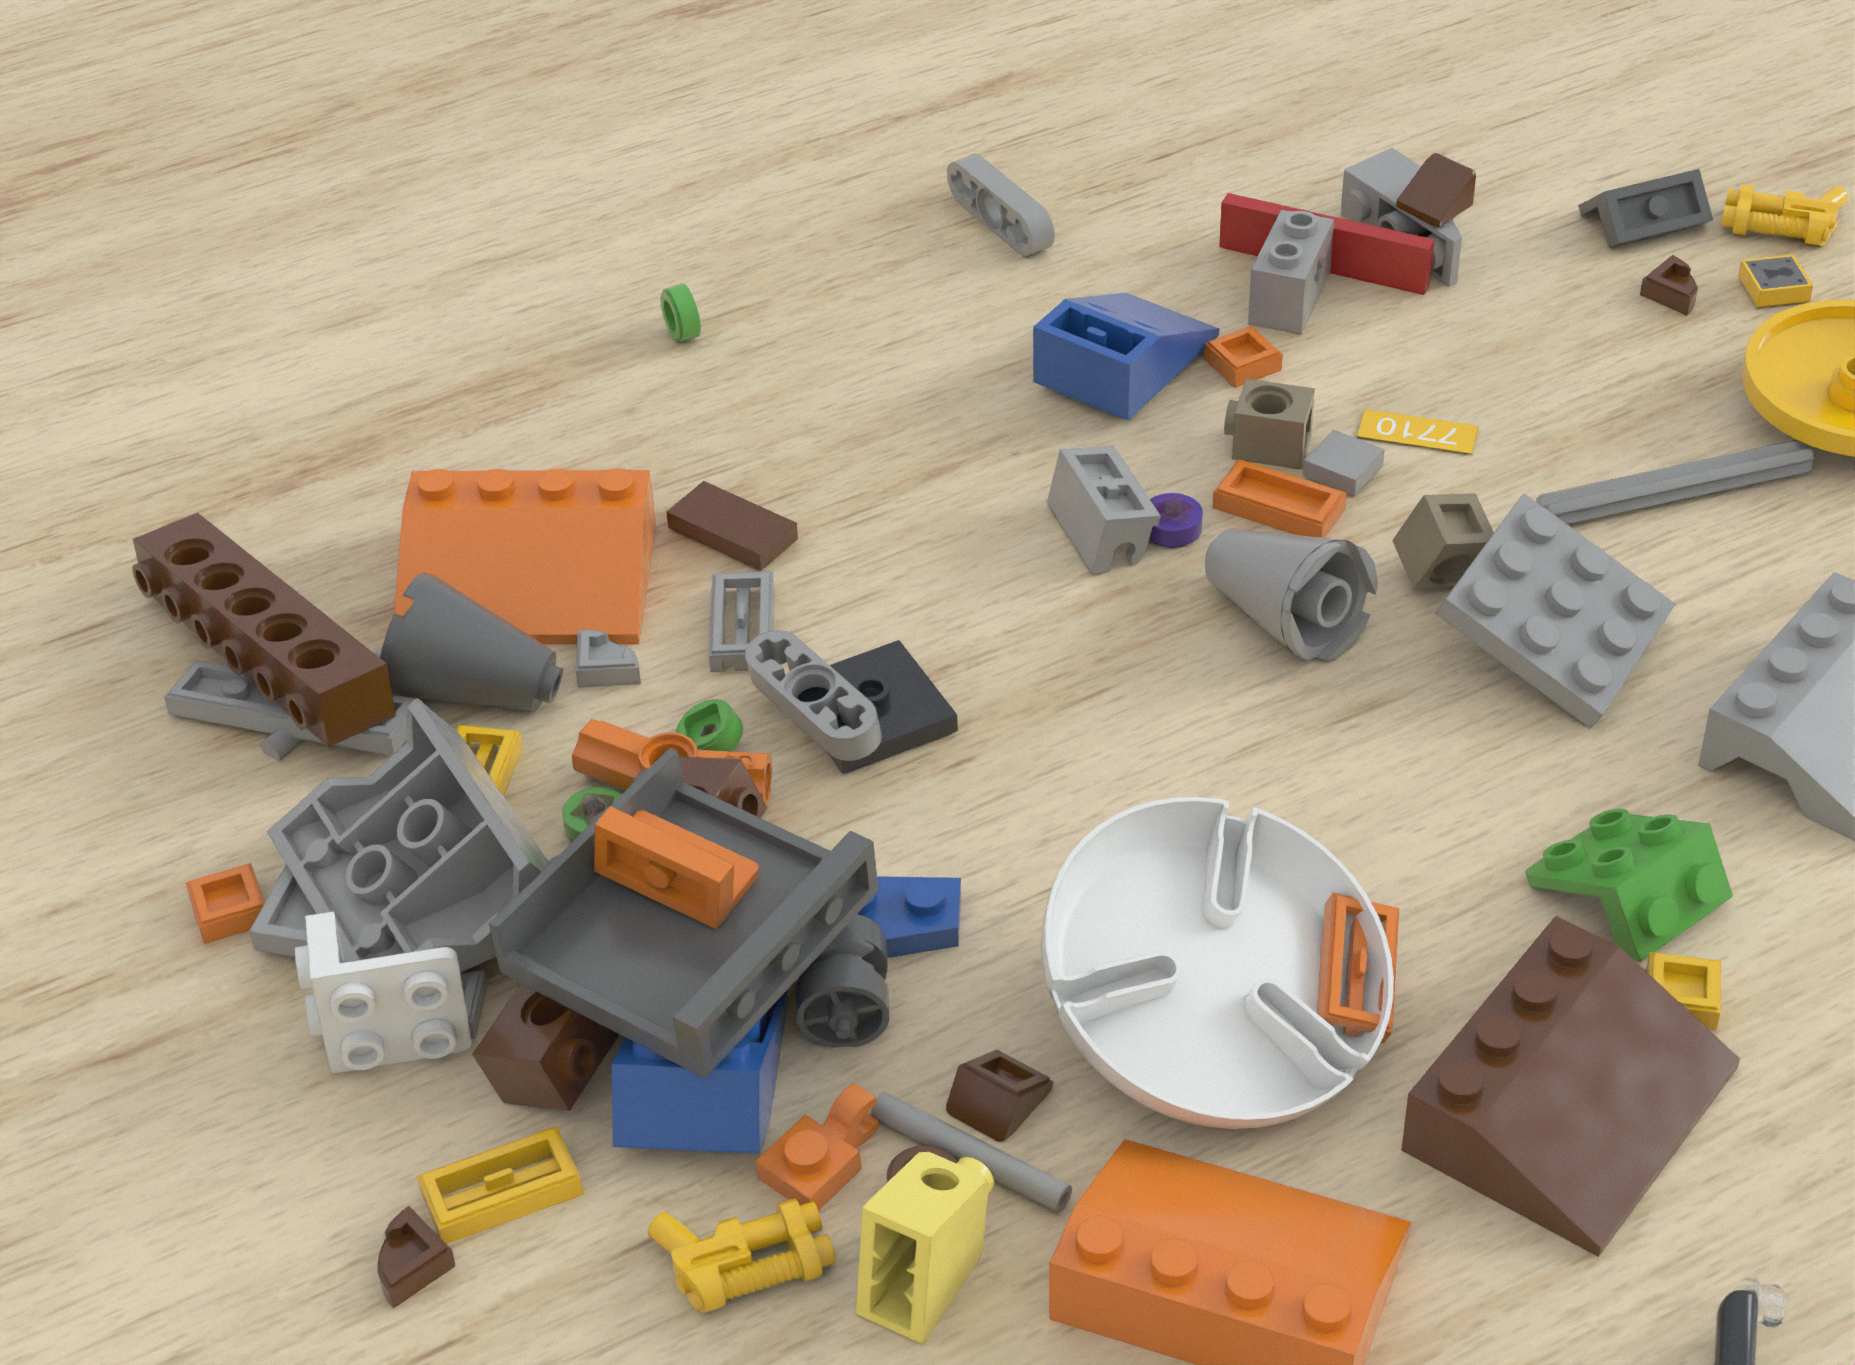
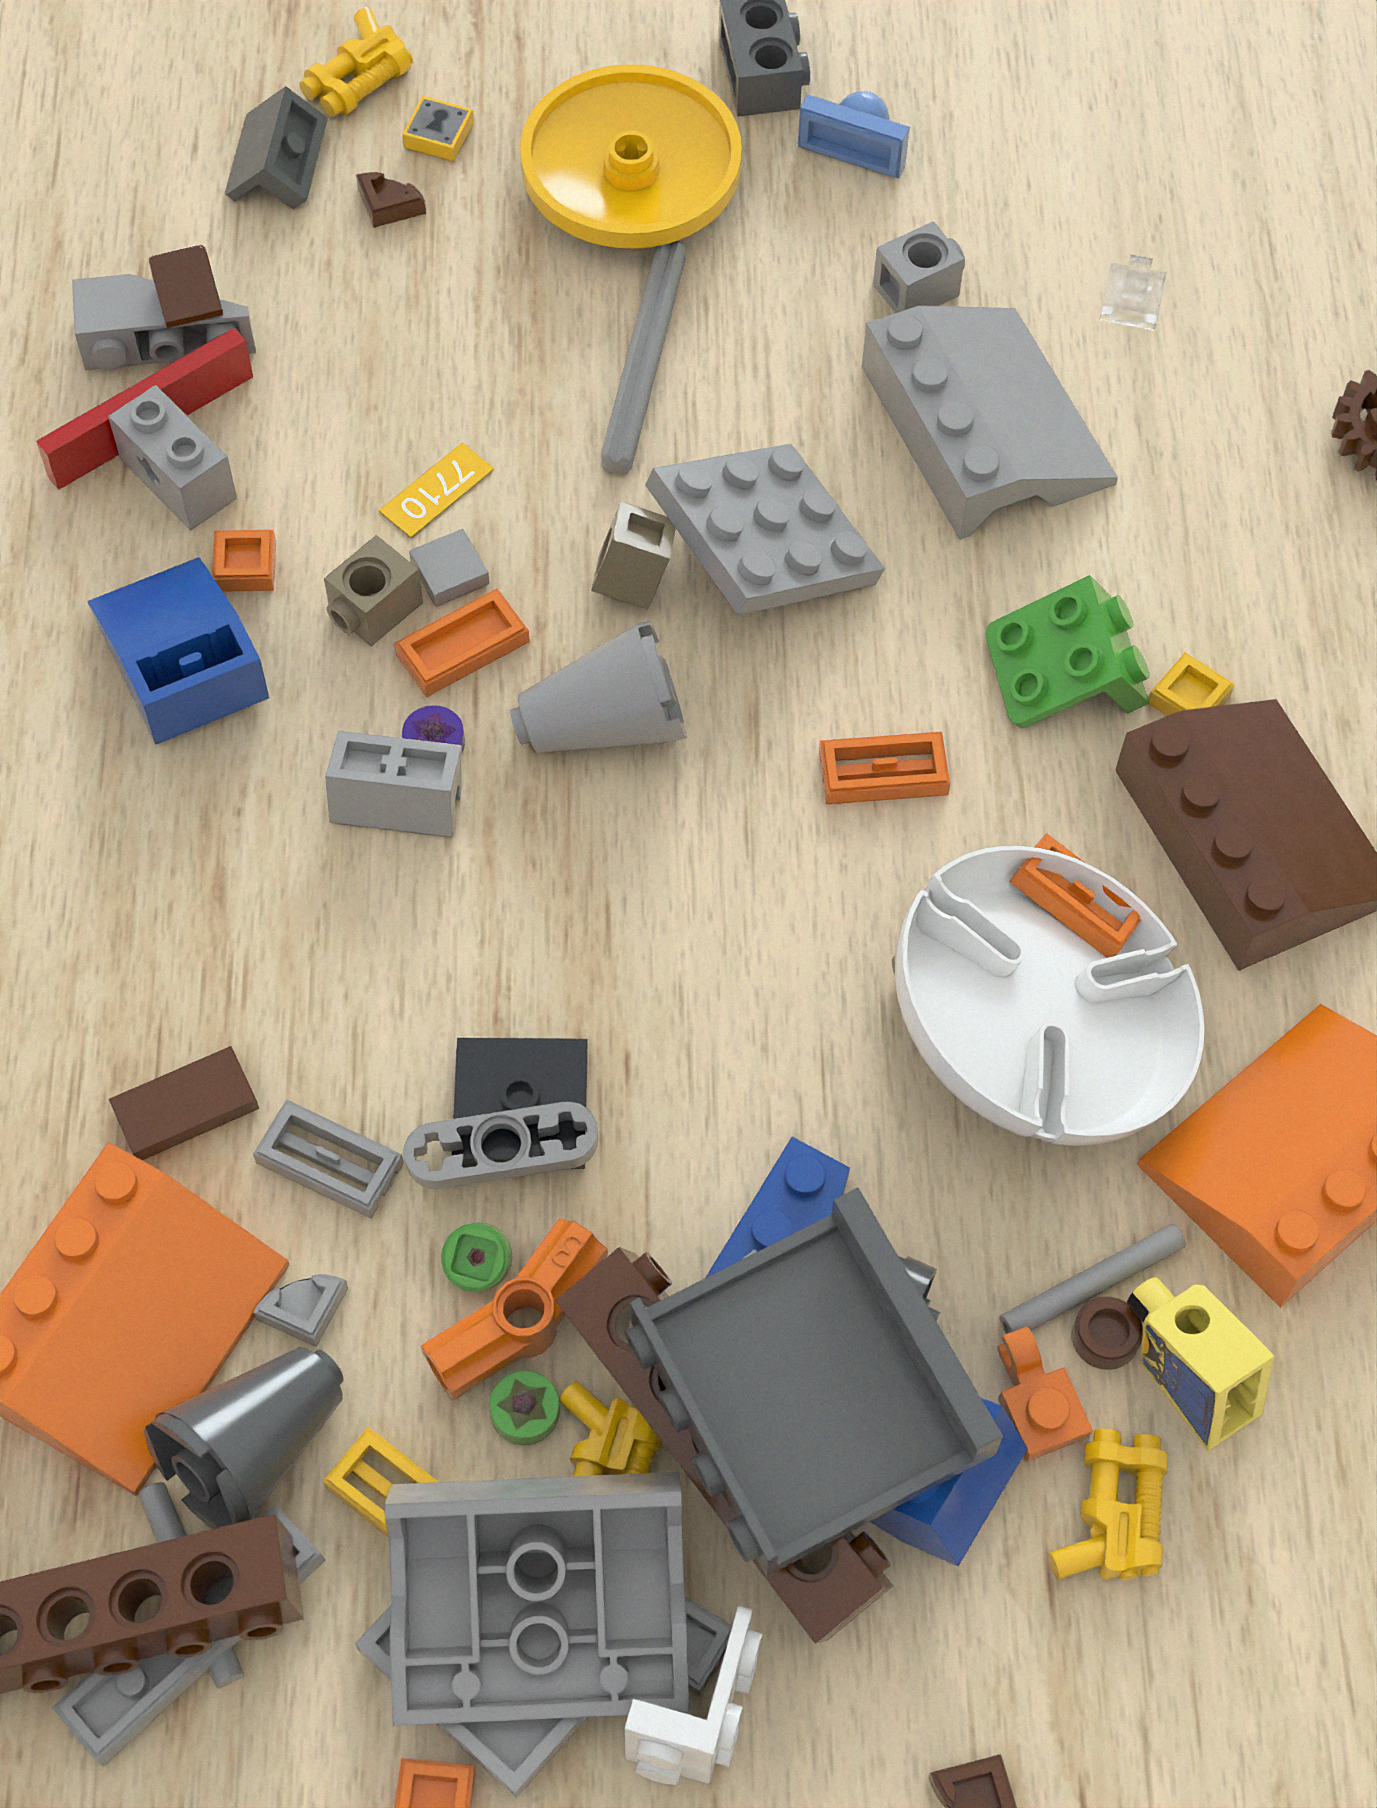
camera: 65 degrees left, 20 degrees up
yellow tile [417,1126,584,1244] -> none
orange panel [594,806,759,930] -> none
reddish brown slope [946,1050,1054,1141] -> none
none -> orange tile [819,731,950,804]

